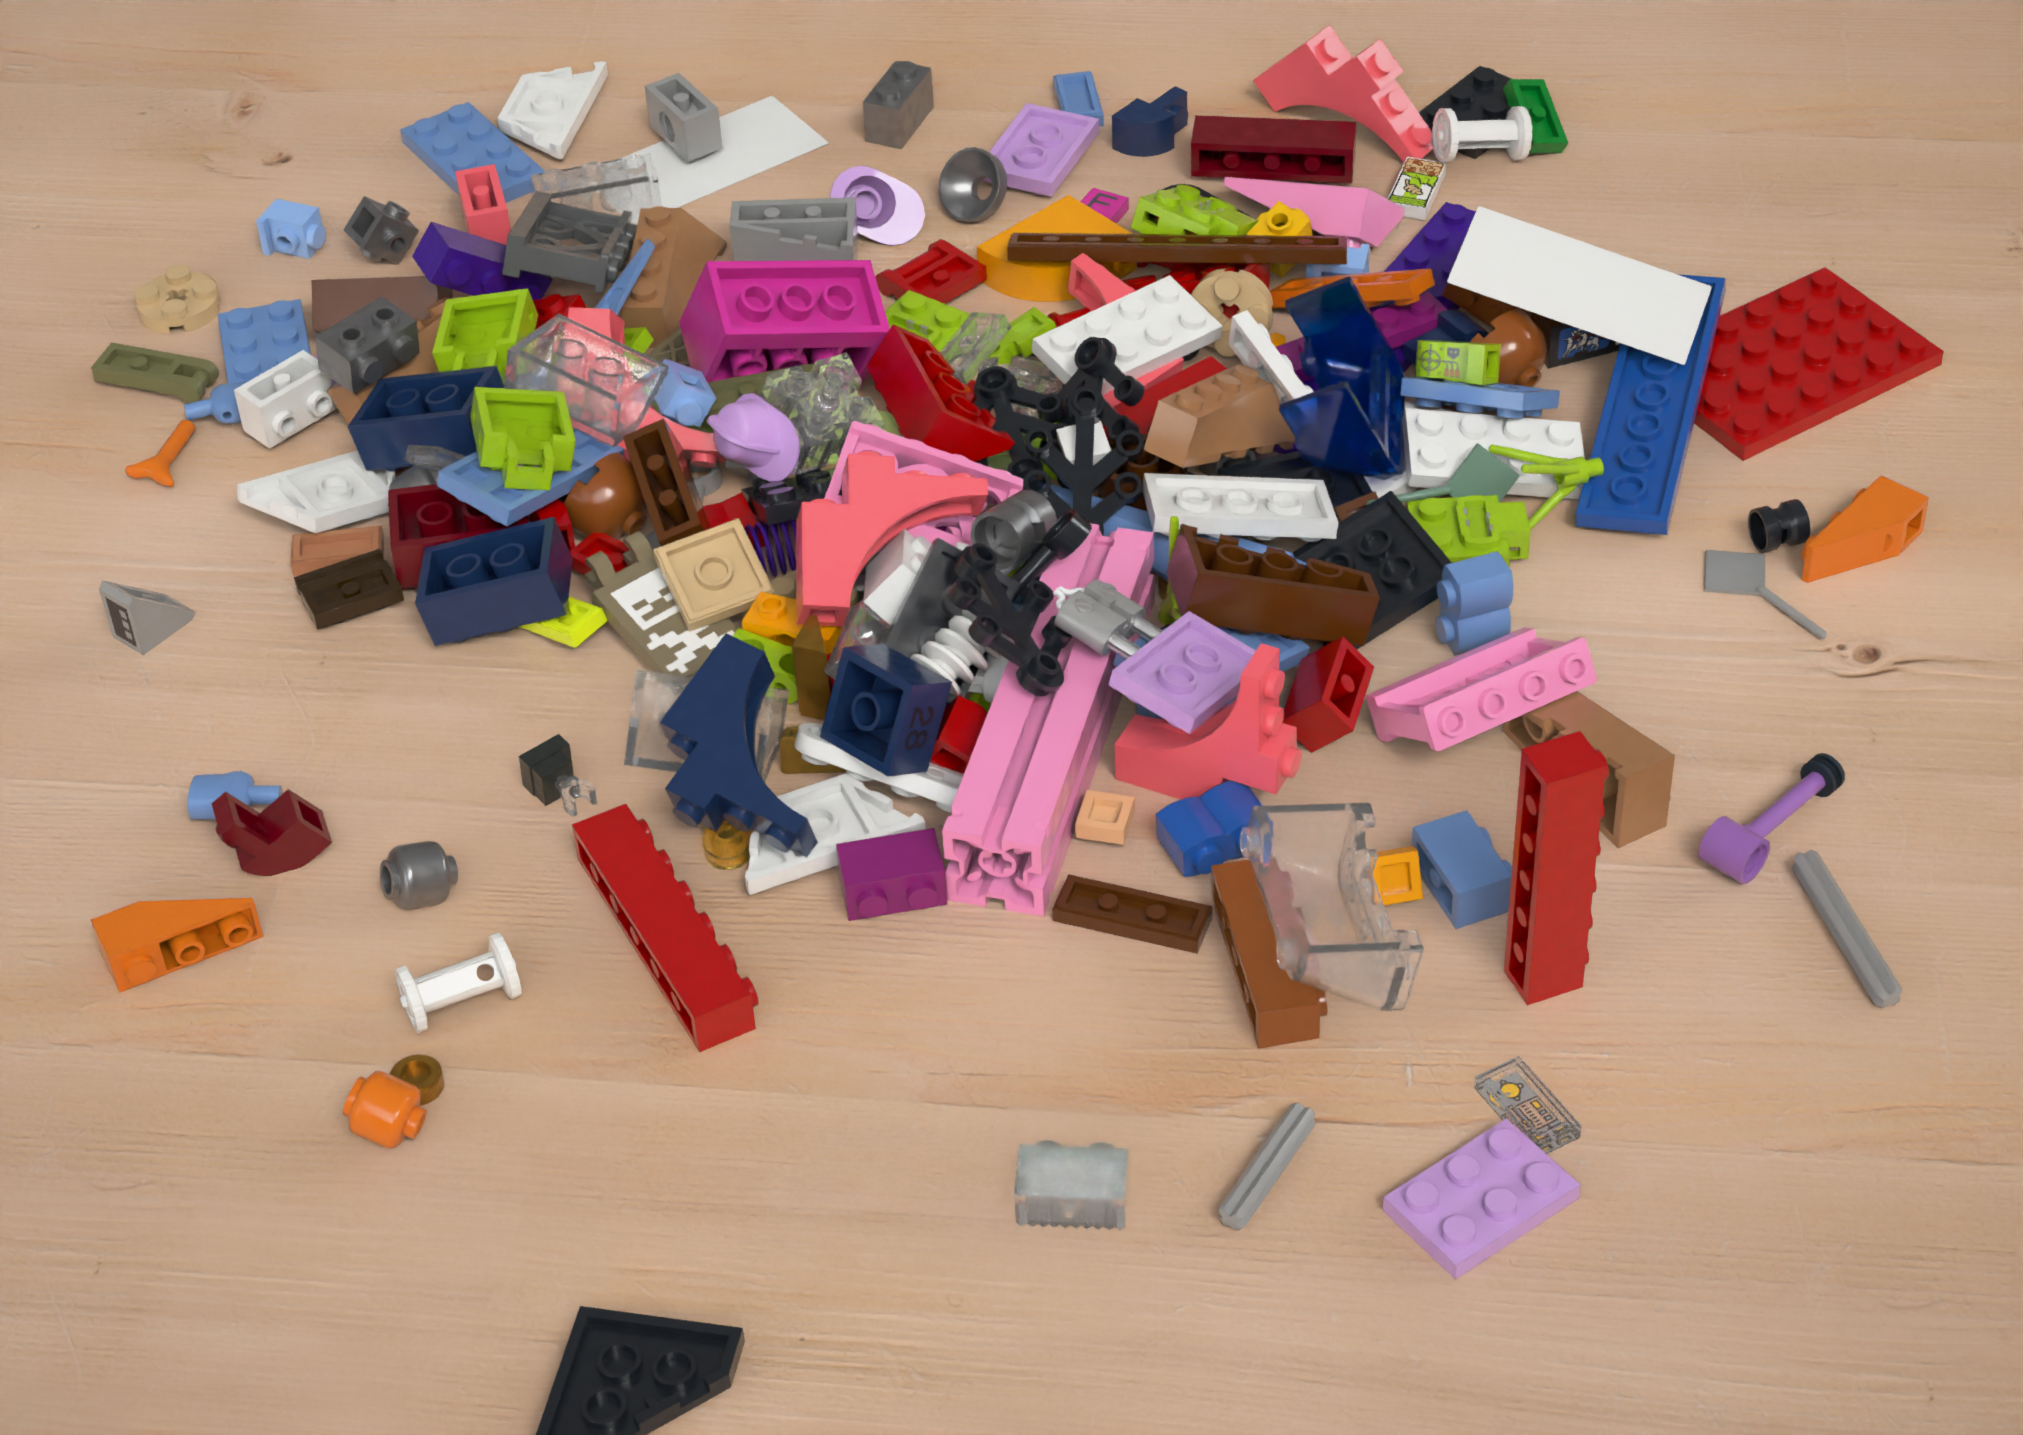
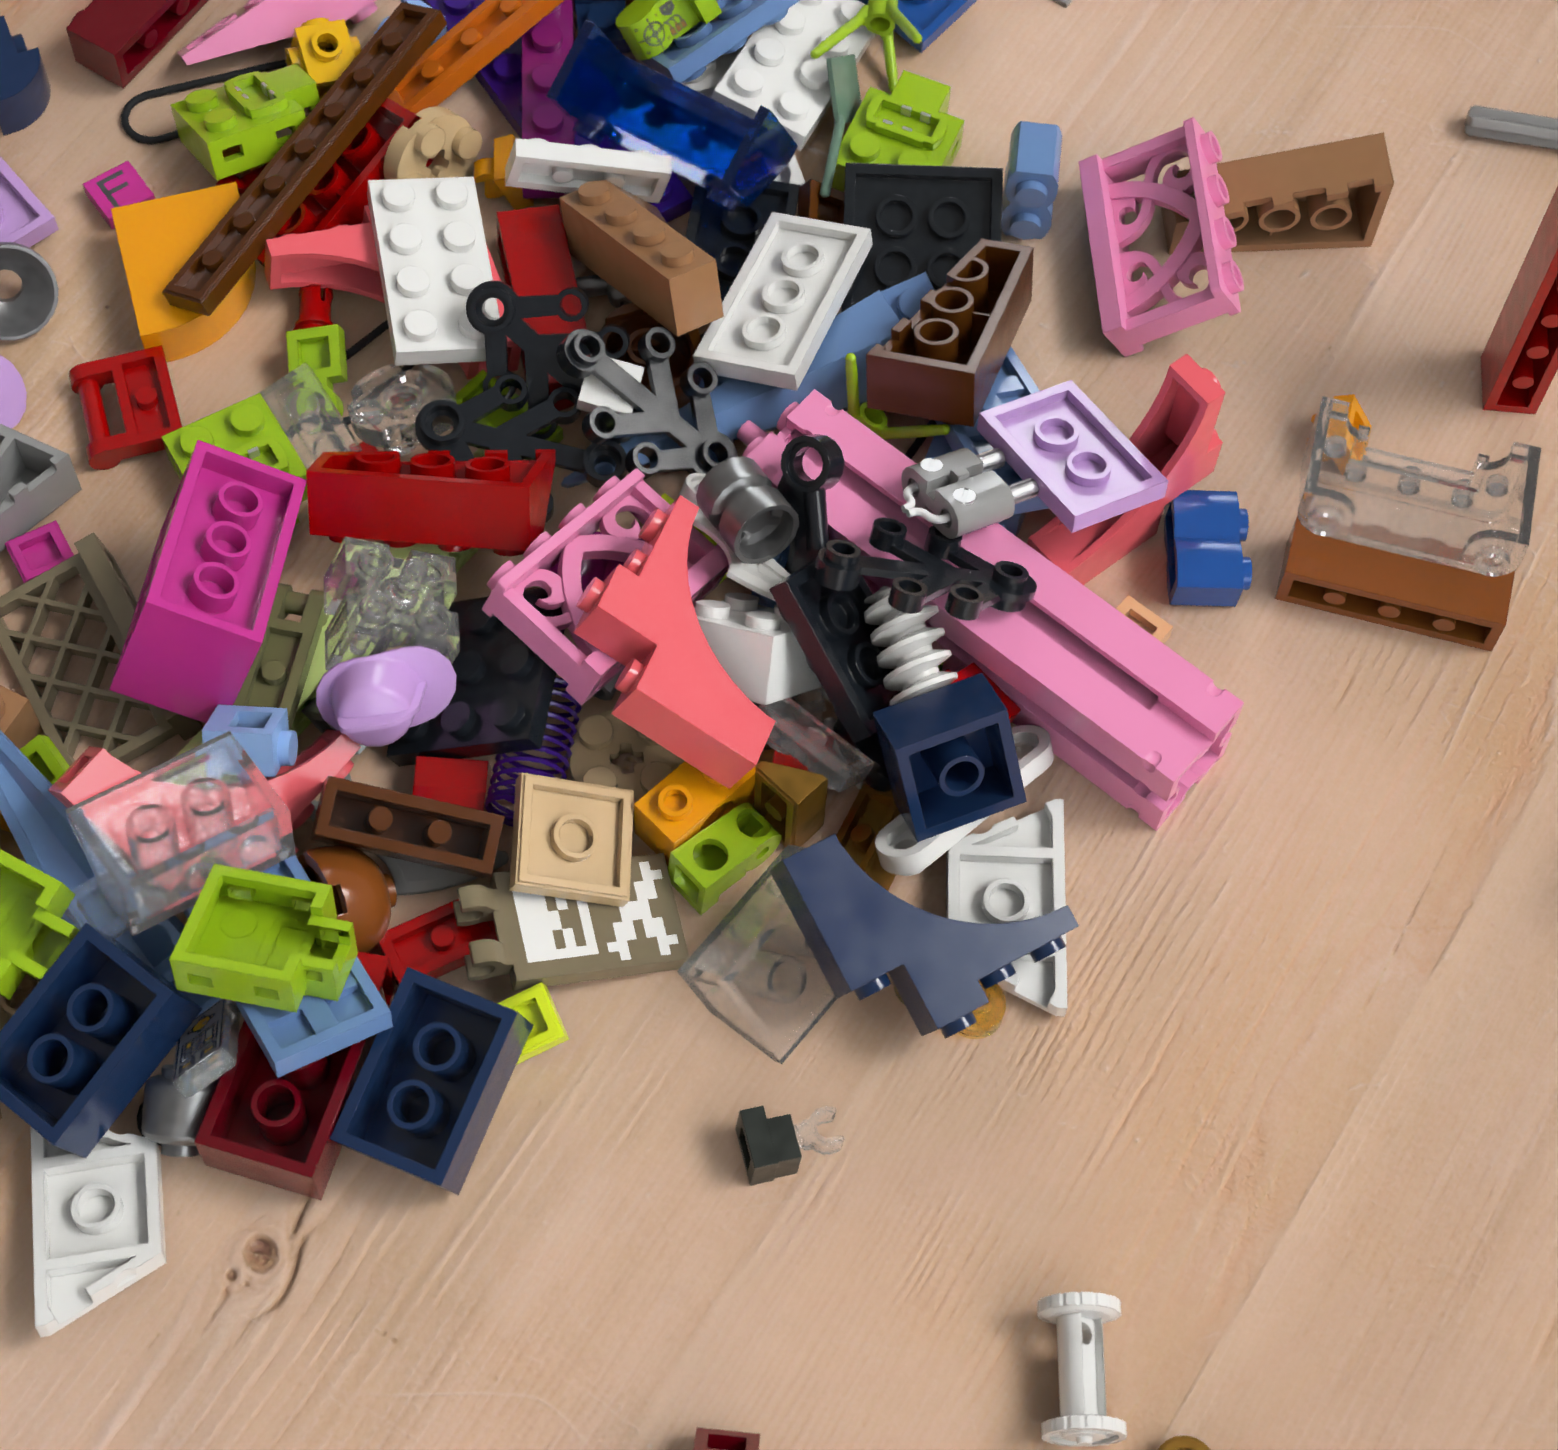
camera: 70 degrees left, 20 degrees up
nougat tile [291,526,384,576] -> none
dark brown plate [294,549,404,630] -> none
flat silver head [380,841,458,909] -> none
red brick [572,804,759,1052] -> none
magenta brick [836,828,947,921] -> none
reddish brown tile [1052,874,1212,954] -> none
red brick [1282,636,1374,753] -> none
medium blue brick [1412,810,1512,929] -> none
medium lavender piece [1698,753,1845,884] -> none

